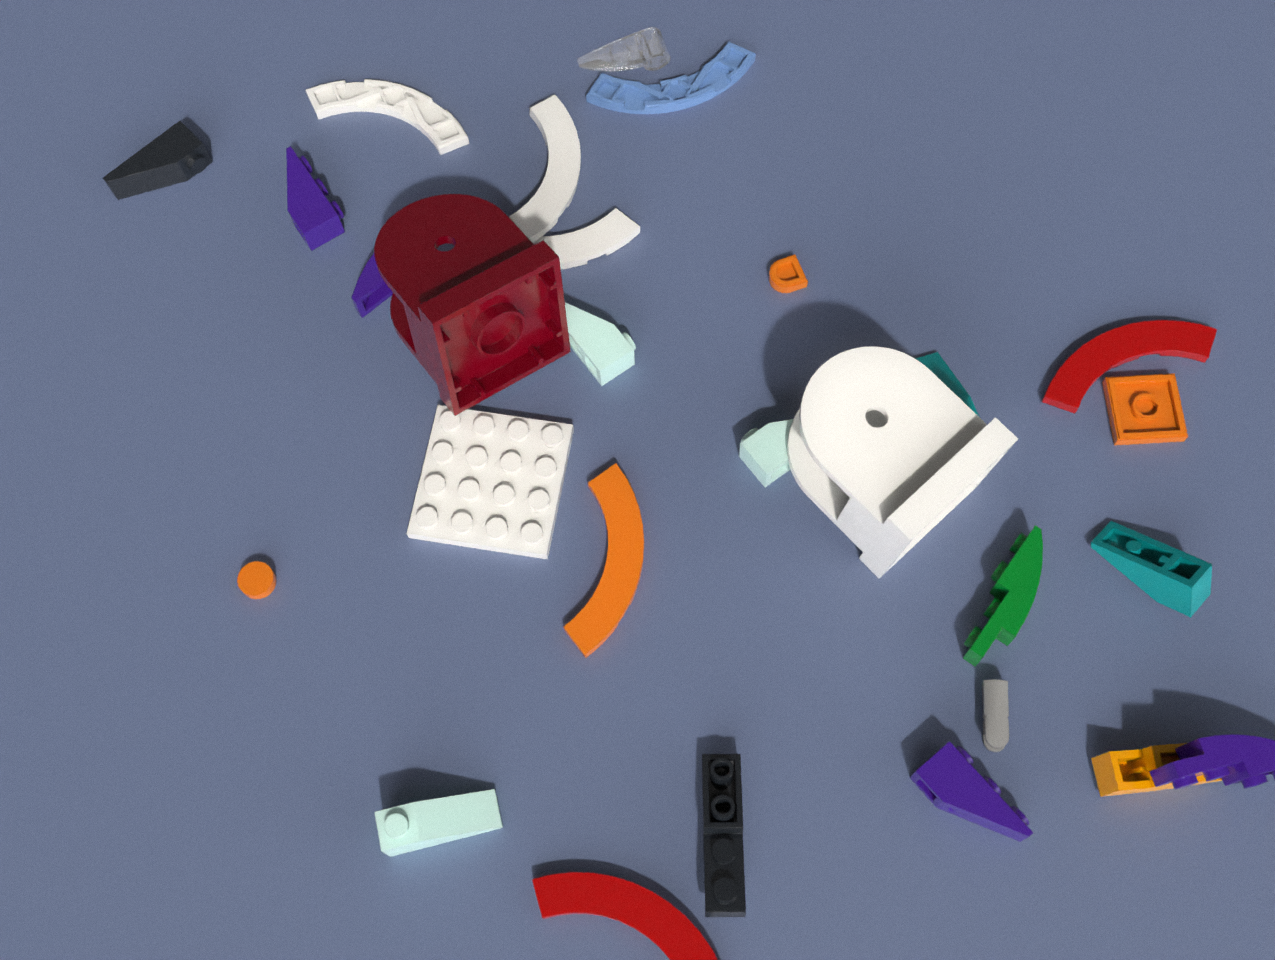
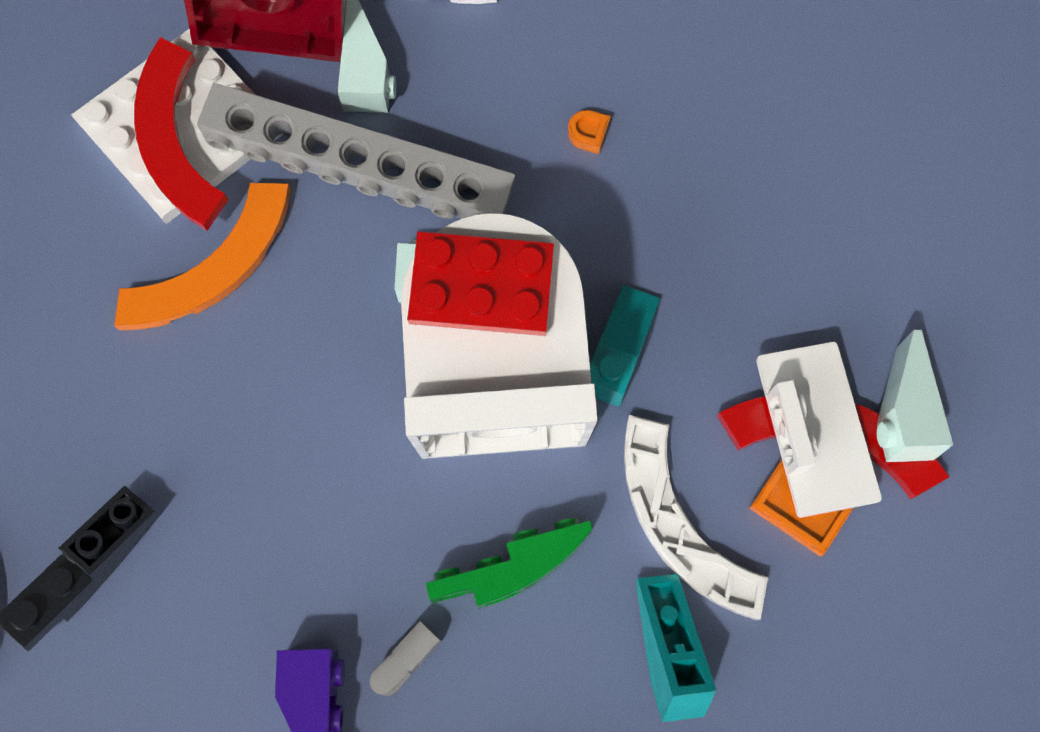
camera: 35 degrees right, 5 degrees up
none -> red tile [134,37,229,231]
none -> light grey brick [197,82,515,219]
none -> red plate [407,231,554,336]
none -> white tile [624,415,768,620]
none -> white bracket [756,342,882,518]
none -> light aqua slope [877,330,953,462]

